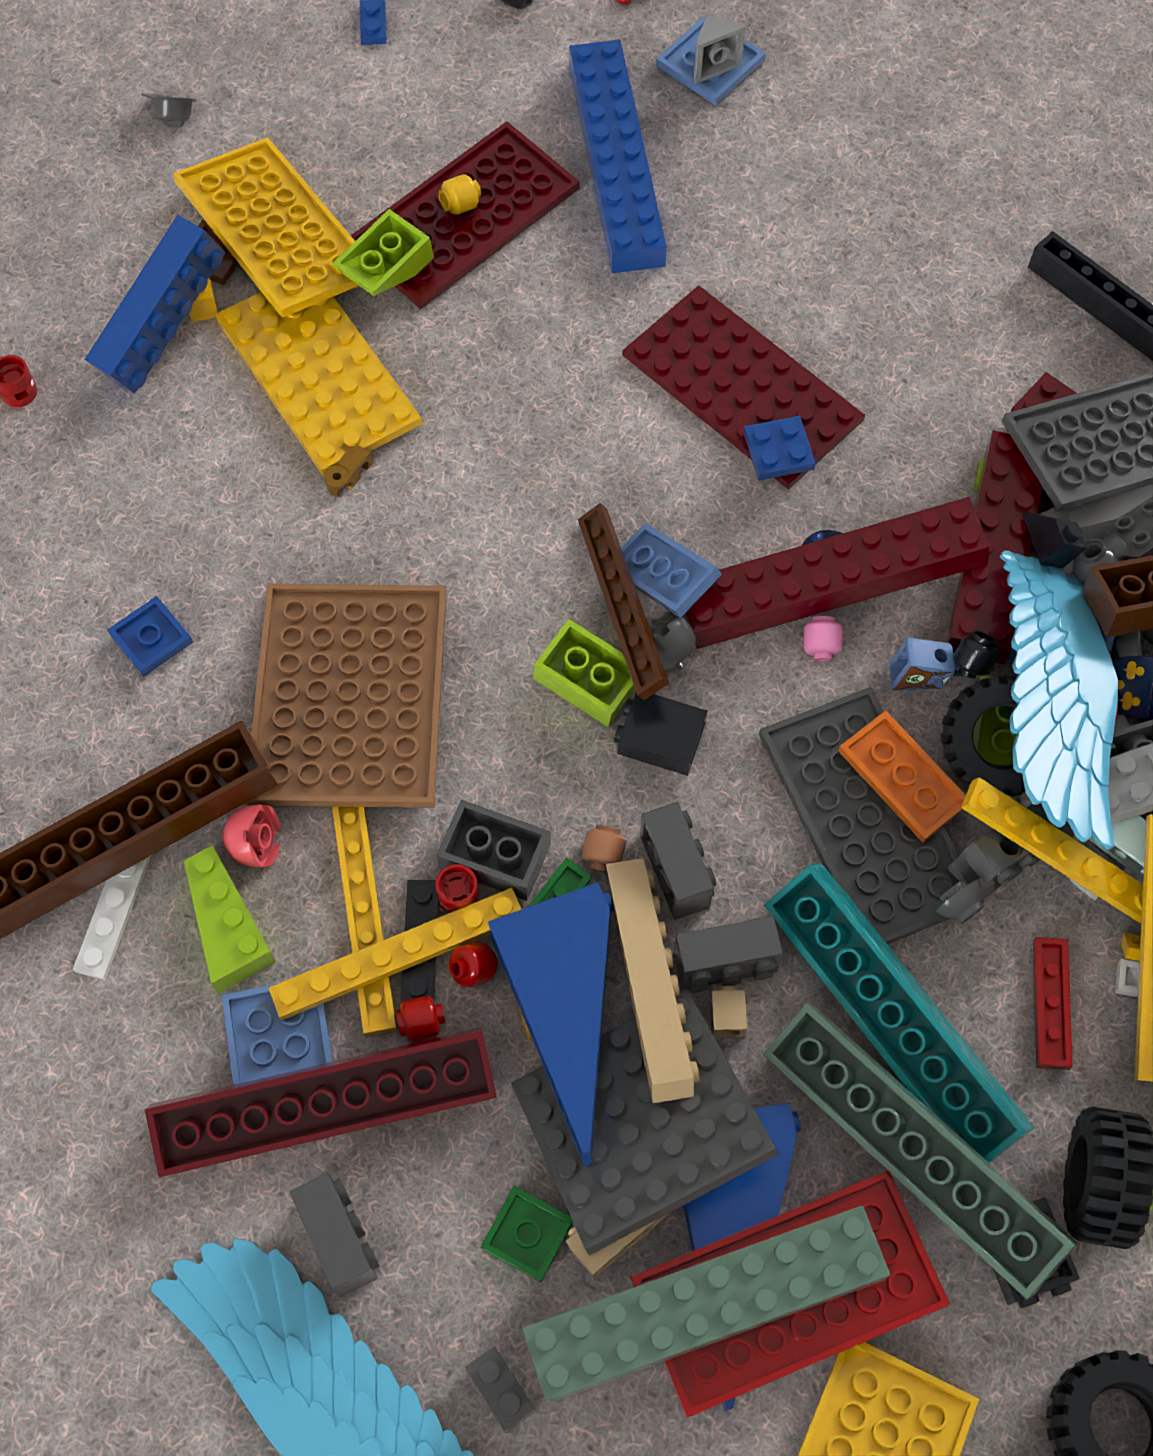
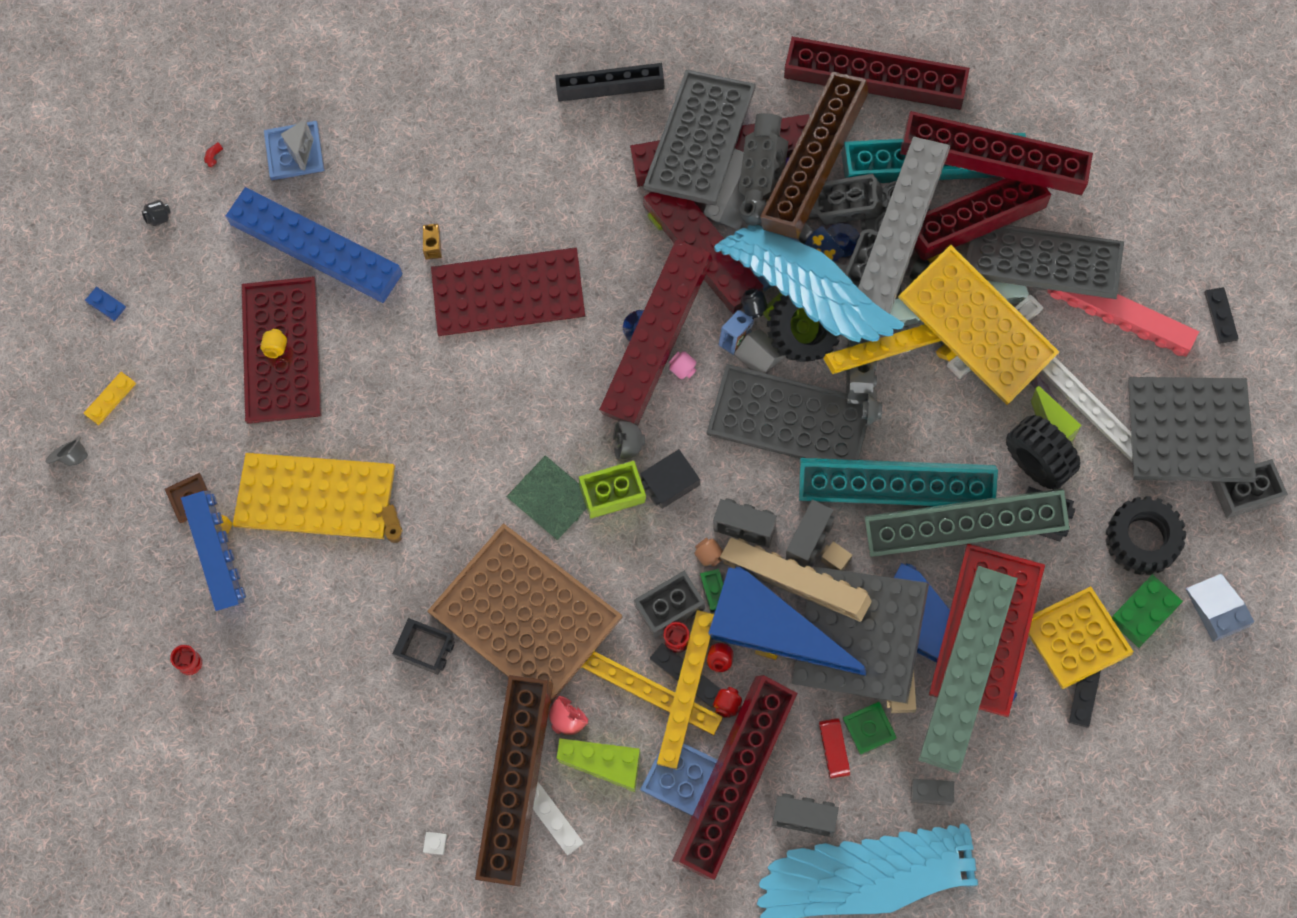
camera: 45 degrees left, 5 degrees up
blue plate [107,596,193,677] -> none
yellow plate [173,137,359,318] -> none
lime slope [332,209,434,296] -> none
reddish brown plate [578,503,669,700] -> none
medium blue plate [621,523,722,618] -> none
blue plate [743,416,816,481] -> none
orange plate [838,711,966,843] -> none
black slope [1022,512,1087,569] -> none
red plate [1033,937,1073,1070] -> none
none -> yellow plate [83,372,136,426]
none -> black window [392,618,455,675]
none -> pearl gold leg [423,224,442,260]
none -> clear green piece [506,455,587,540]
none -> light grey slope [734,329,785,374]
none -> red beam [819,718,850,779]

